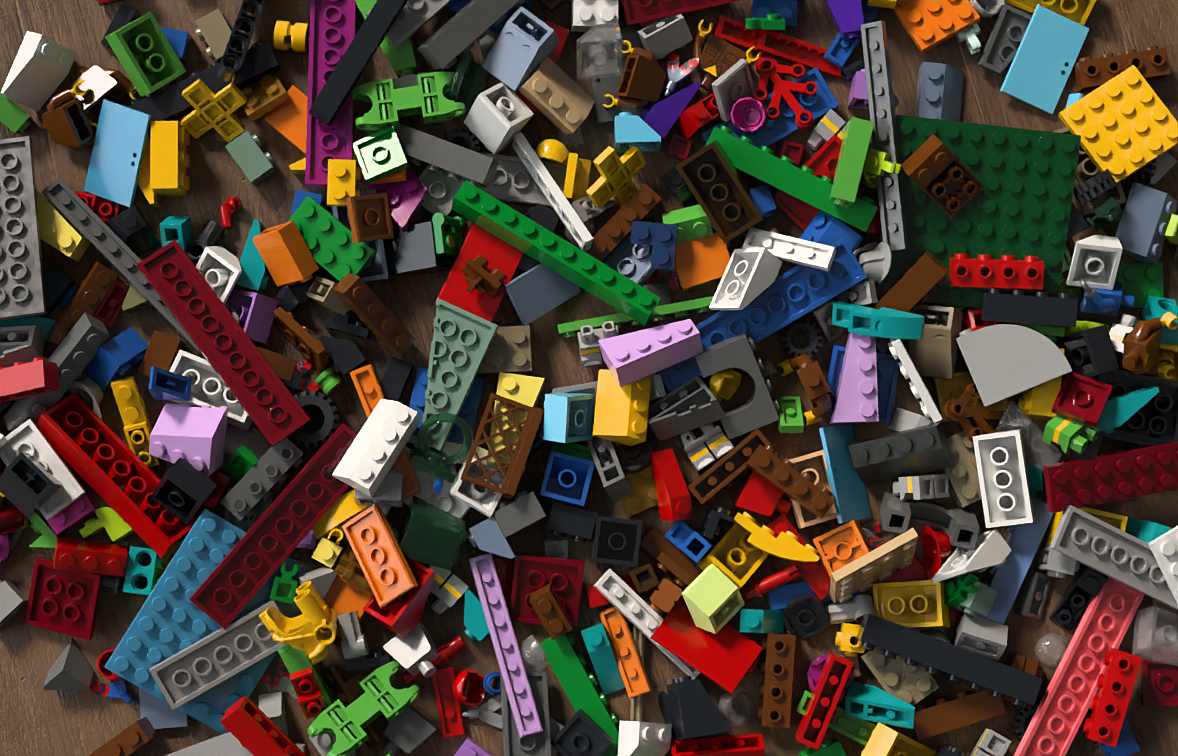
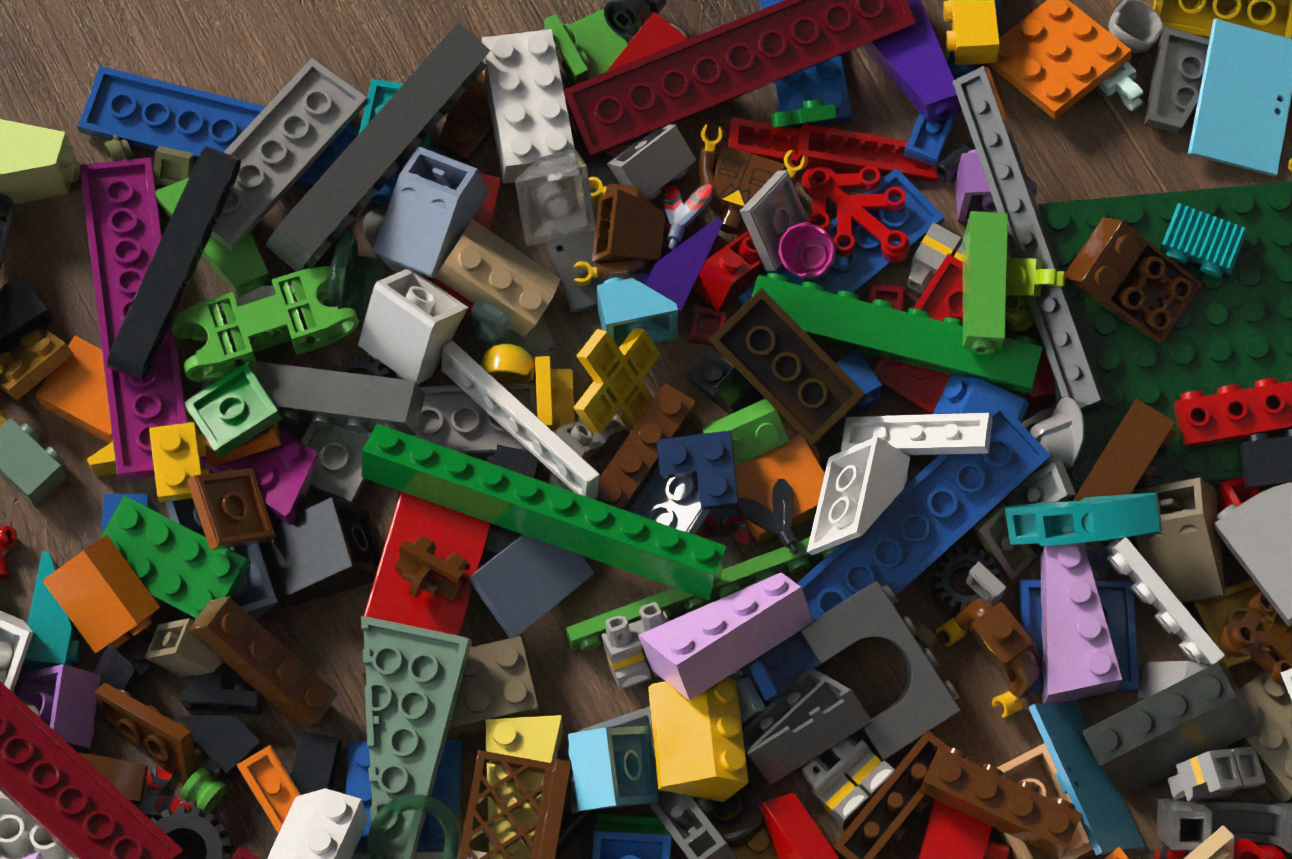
camera: 10 degrees left, 15 degrees down
yellow wheel [274,20,310,53] -> none
green plate [432,212,465,258] -> none
yellow hair [708,368,742,401] -> none
bright green slope [777,396,804,433] -> none
sand blue slope [915,62,964,122] -> none
none -> clear light blue plate [471,300,512,346]
none -> black piece [737,478,799,554]
none -> blue tile [748,660,778,701]
none -> light grey tile [966,562,1006,606]
none -> teal brick [1160,203,1248,278]

